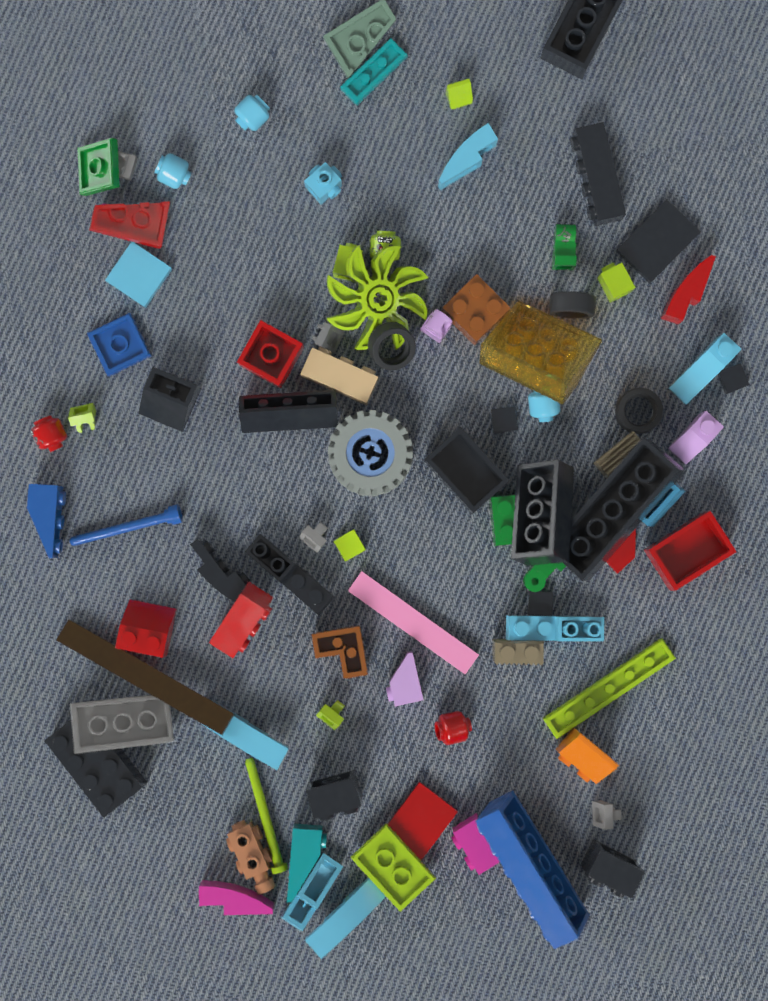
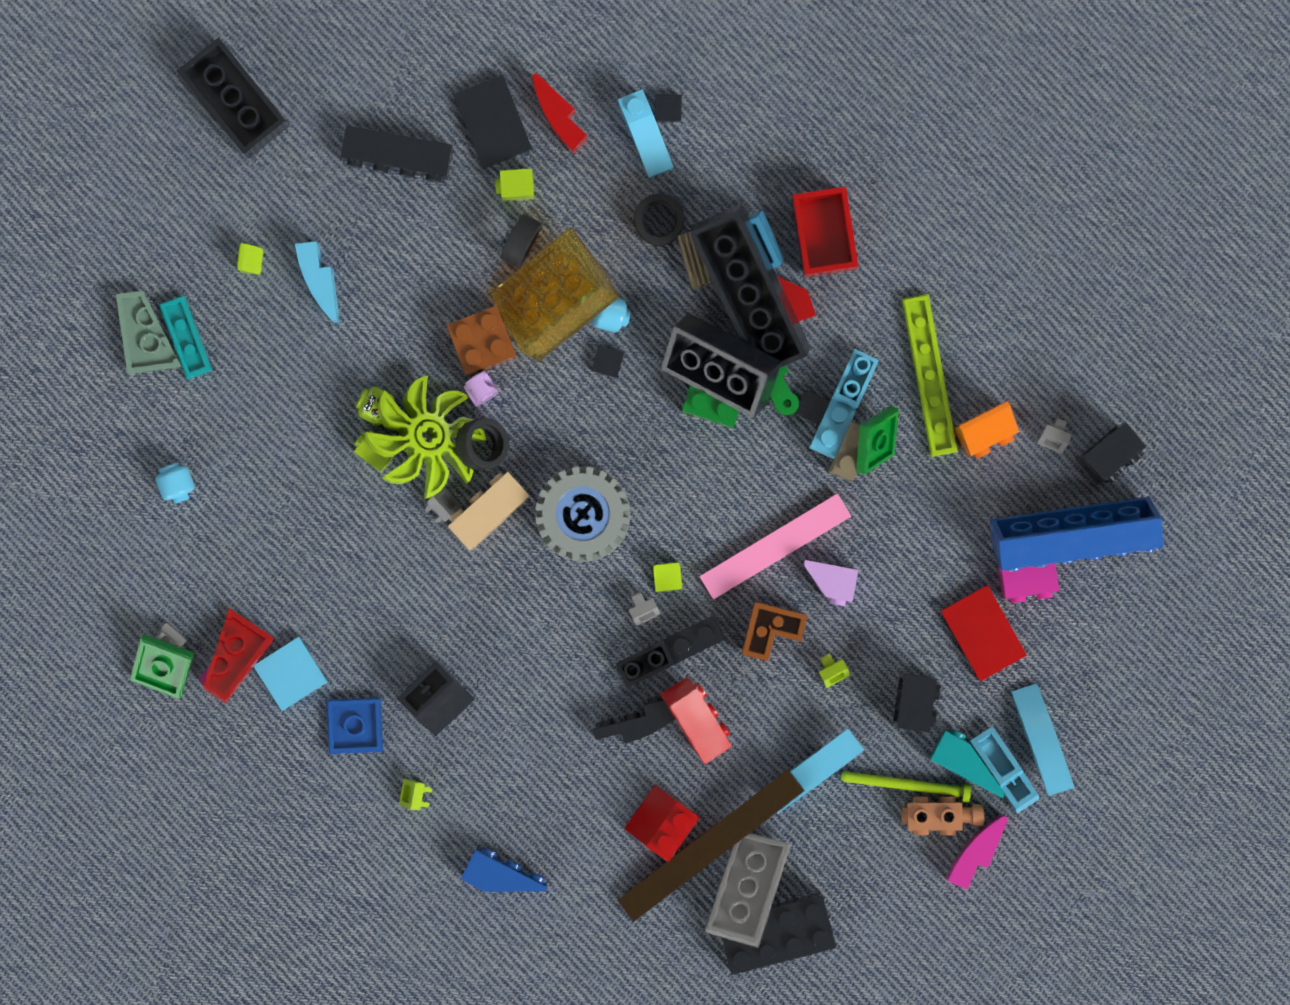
camera: 70 degrees left, 0 degrees up
red head [31,415,67,452] -> none
blue piece [69,504,183,546] -> none
medium azure head [154,153,192,189] -> none
red brick [237,320,304,389] -> none
black brick [239,390,338,433] -> none
medium azure brick [304,162,342,204] -> none
lime tile [351,823,436,912] -> none
black piece [424,427,510,514] -> none
red head [434,711,472,745] -> none
green leg [552,224,577,270] -> none
lavender slope [668,411,724,464] -> none
none -> green tile [856,405,899,475]

